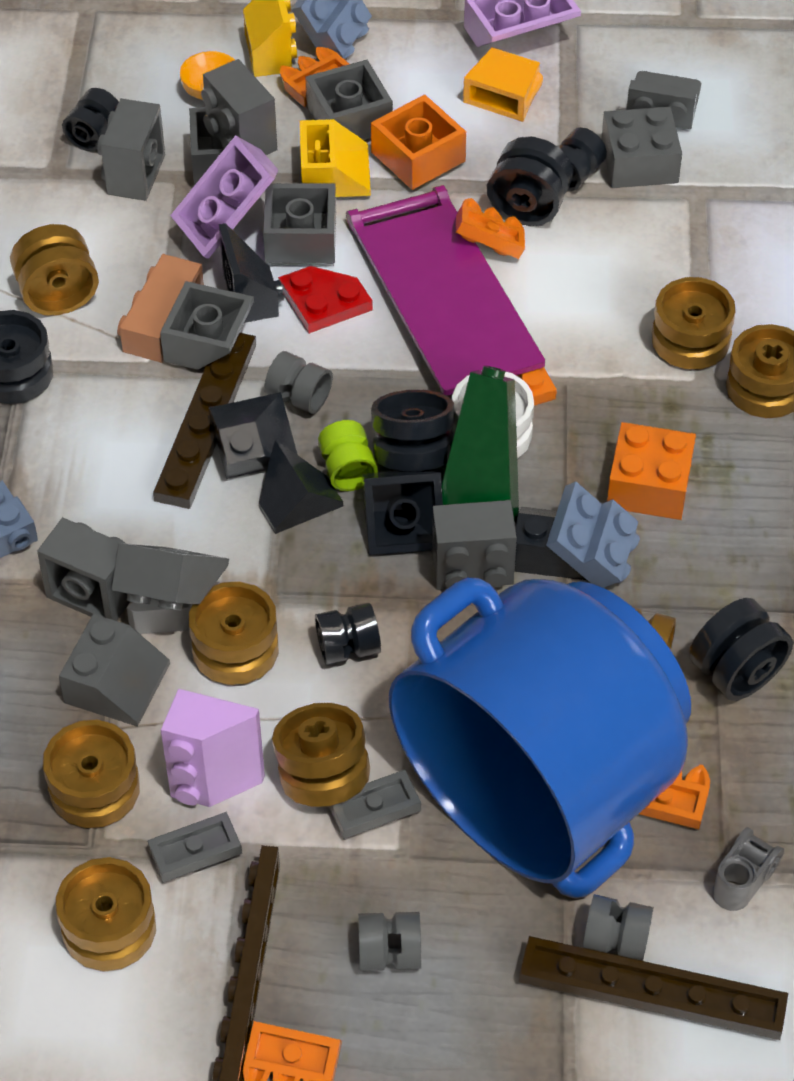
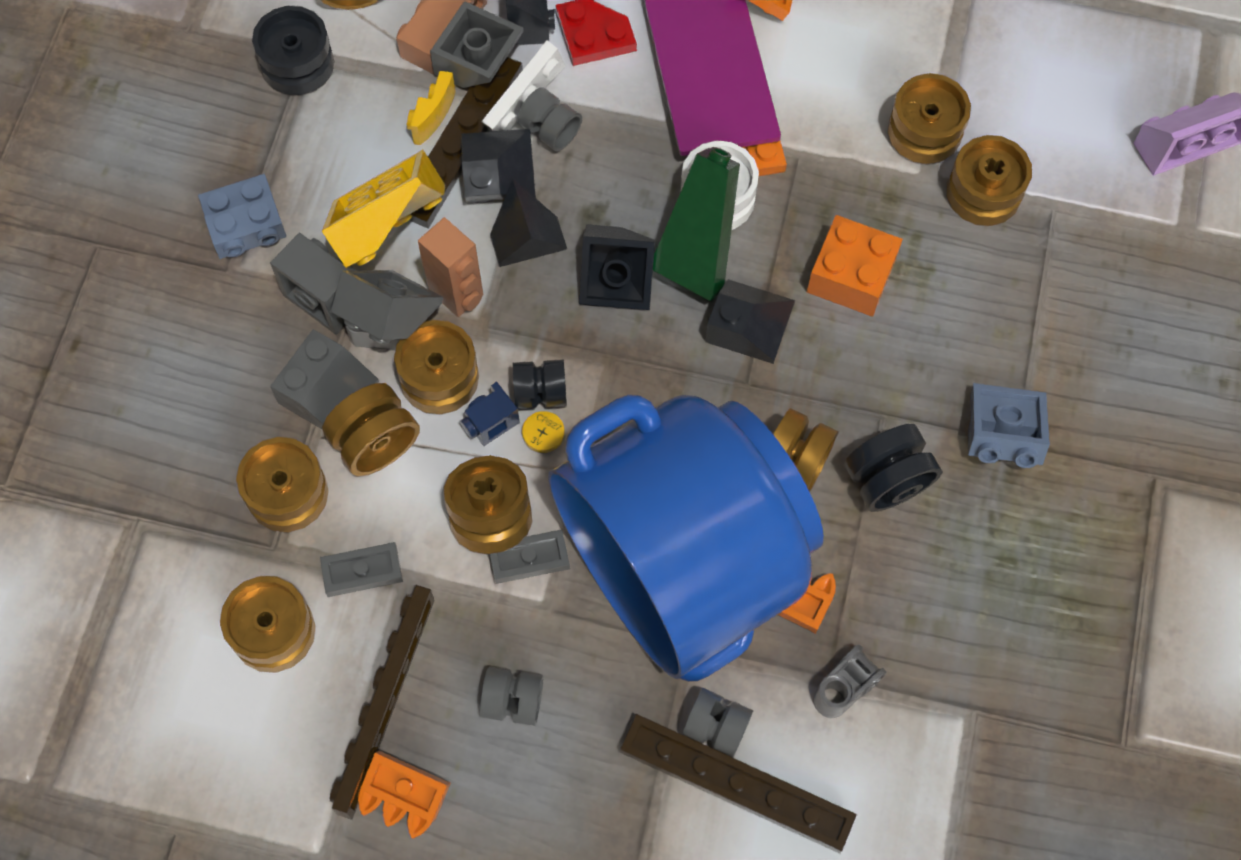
camera: 10 degrees right, 15 degrees up
lavender slope [161,689,265,807] -> none
lime wheel [318,420,378,491] -> none
black wheel [371,390,455,471] -> none
dark grey brick [432,500,517,590] -> none
sand blue plate [546,482,640,588] -> none
none -> yellow slope [322,150,445,268]
none -> pearl gold wheel [322,383,420,476]
none -> yellow slope [407,71,456,145]
none -> nougat brick [417,217,483,317]
none -> dark blue brick [460,382,520,447]
none -> white wing [482,40,566,131]
none -> yellow piece [522,411,565,453]

